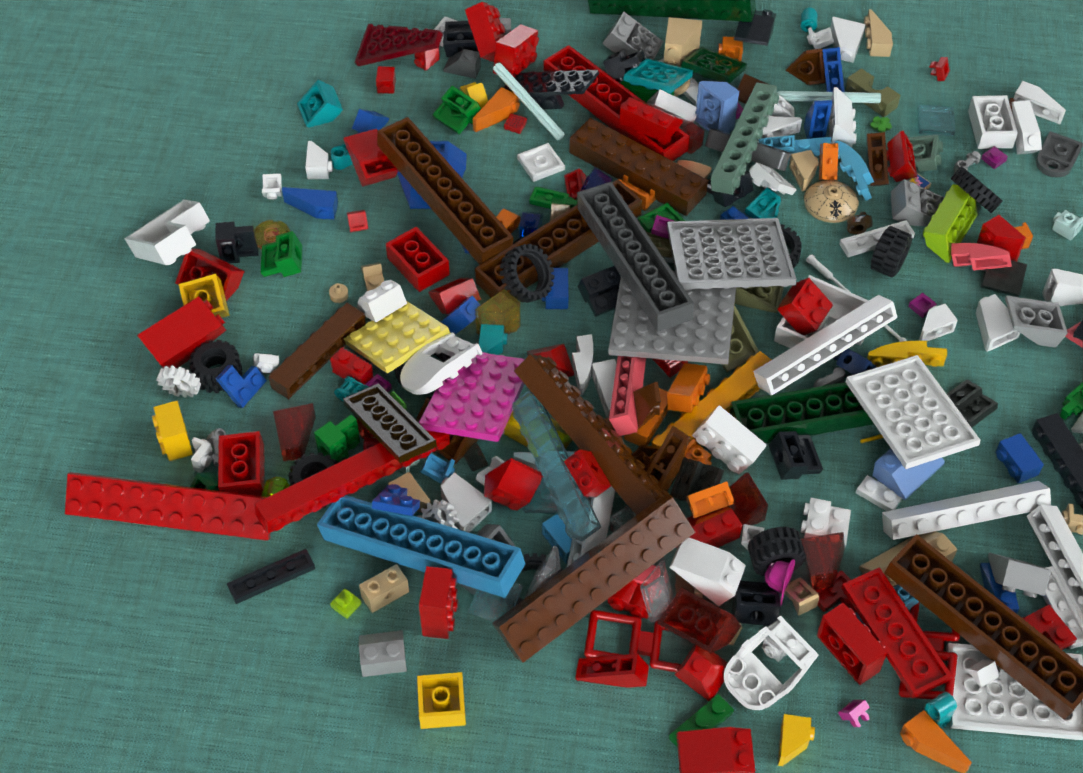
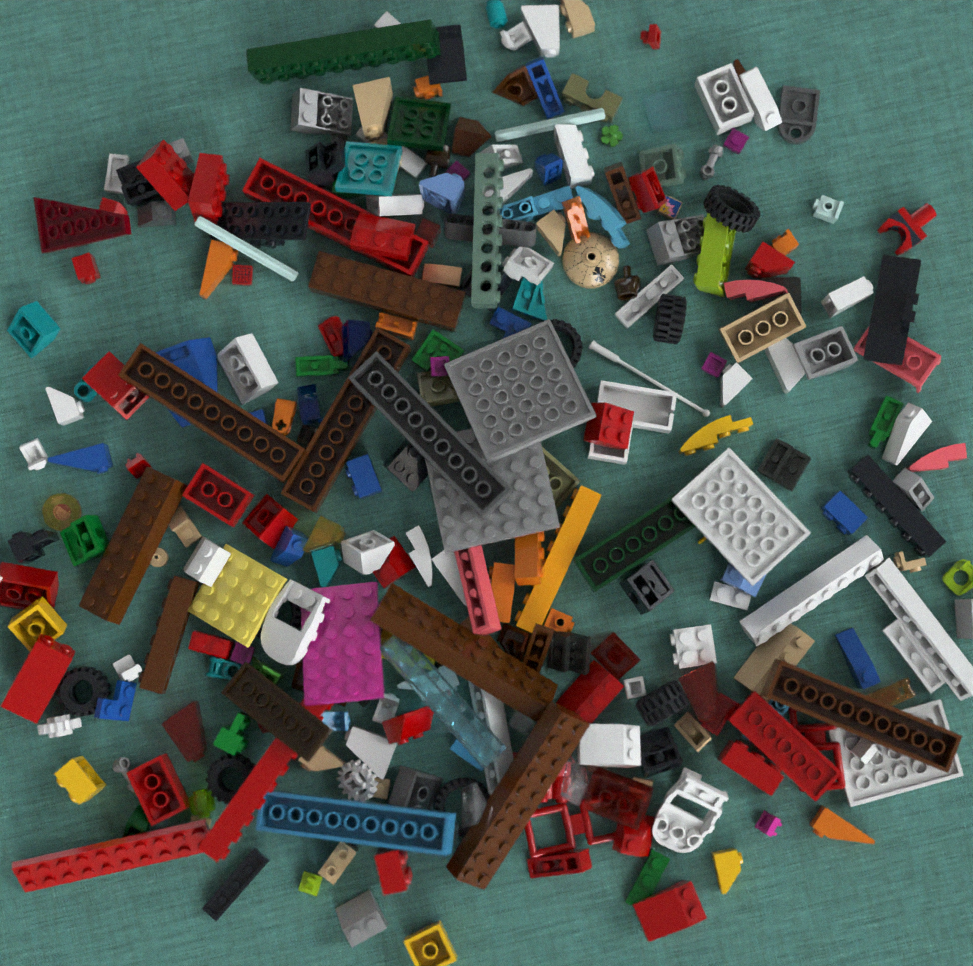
camera: 15 degrees left, 30 degrees up
white bracket [191,437,214,473] -> none
blue slope [352,109,389,134] -> none
blue plate [372,484,420,516] -> none
green brick [433,86,481,135] -> none
yellow slope [460,82,488,109] -> none
black tyre [500,244,554,303] -> none
white tile [517,143,565,182] -> none
tan tile [550,203,570,221] -> none
red brick [564,449,611,498] -> none
reddish brown slope [633,382,661,430] -> none
orange hinge [686,481,734,518] -> none
white brick [692,405,767,475] -> none
white brick [753,295,897,395] -> none
dark pink piece [765,559,795,606] -> none
light grey plate [813,367,845,388] -> none
dark blue torso [833,348,877,376] -> none
teal piece [924,692,957,729] -> none
light grey slope [988,552,1051,598] -> none
white slope [1013,81,1066,124] -> none
red plate [1023,604,1077,650] -> none
none -> reddish brown brick [78,466,188,625]
none -> white slope [217,333,278,405]
none -> white slope [341,530,394,575]
none -> tan slope [718,293,807,363]

